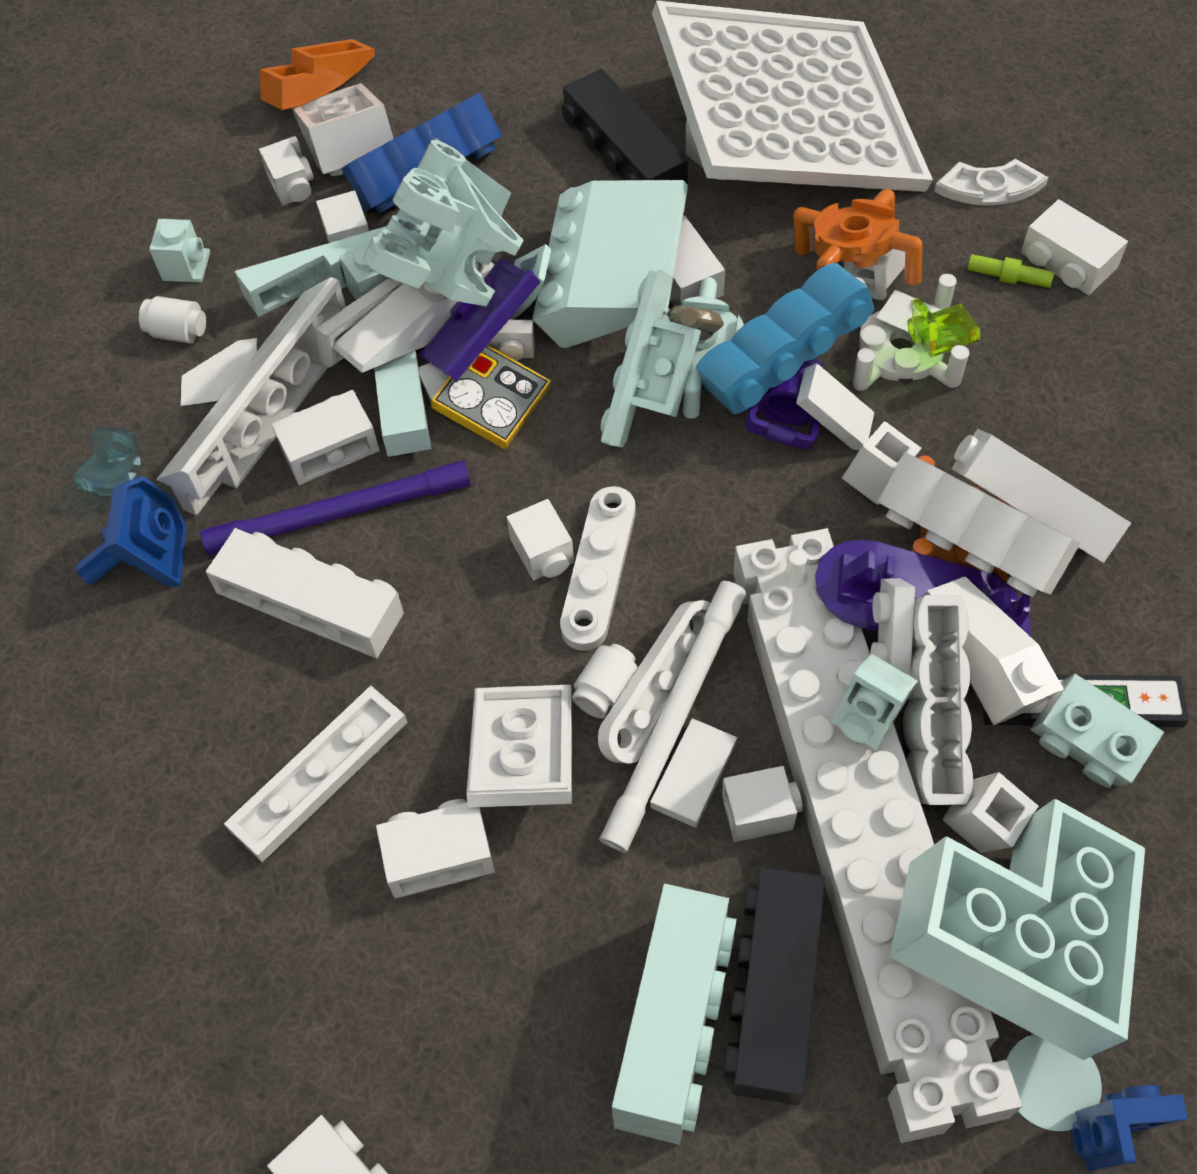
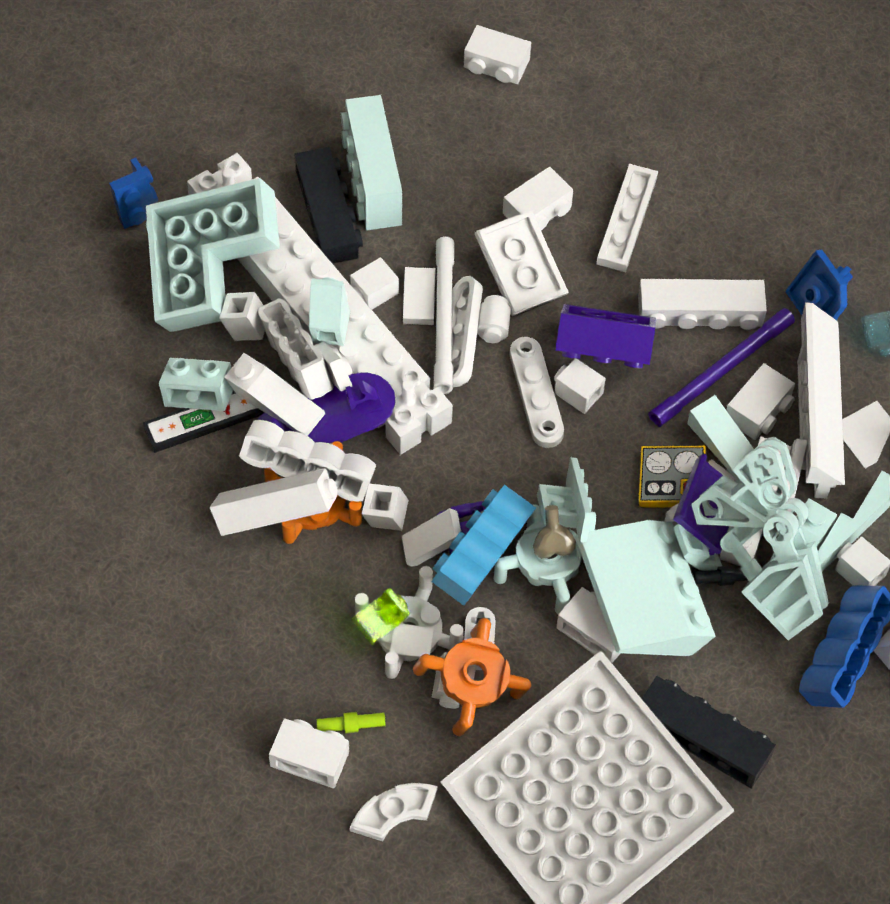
camera: 150 degrees right, 0 degrees up
none -> dark purple brick [555,304,656,368]

